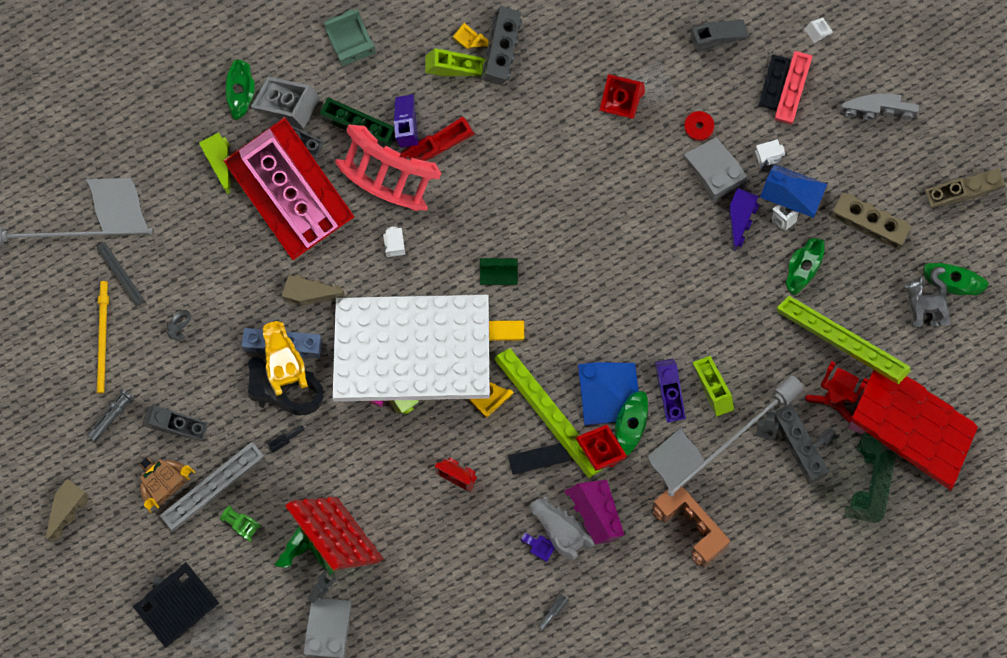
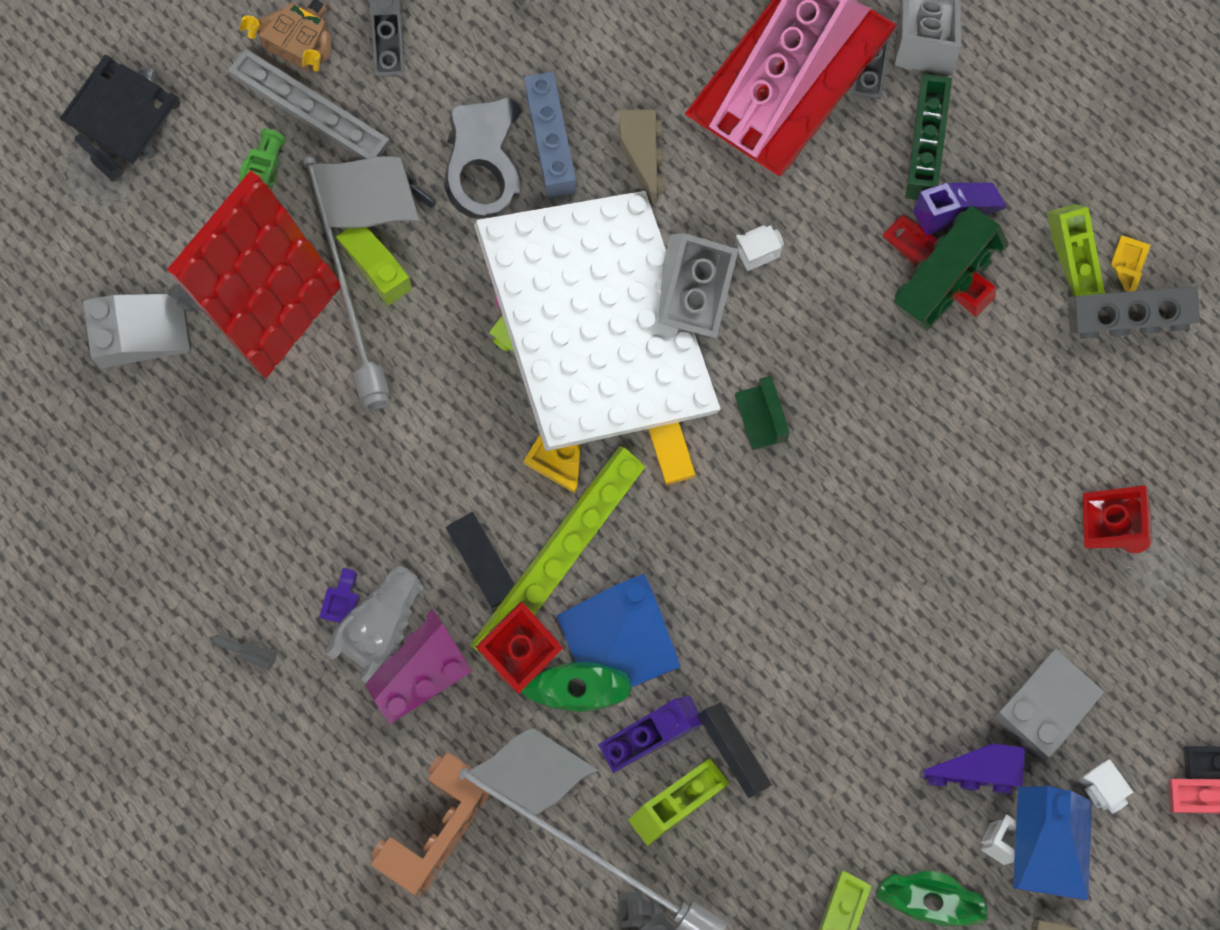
camera: 70 degrees right, 0 degrees up
yellow animal [262,321,308,396] -> none
sand green panel [324,9,376,67] -> none
coral fence [335,124,442,211] -> none
red slope [435,457,477,492] -> none
red piece [684,111,715,141] -> none
none -> black axle [74,134,124,182]
none -> light grey flag [303,156,421,410]
none -> lime slope [336,227,412,306]
none -> light grey slope [658,233,739,338]
none -> black tile [697,702,772,798]
none -> dark green wedge [893,206,1009,331]

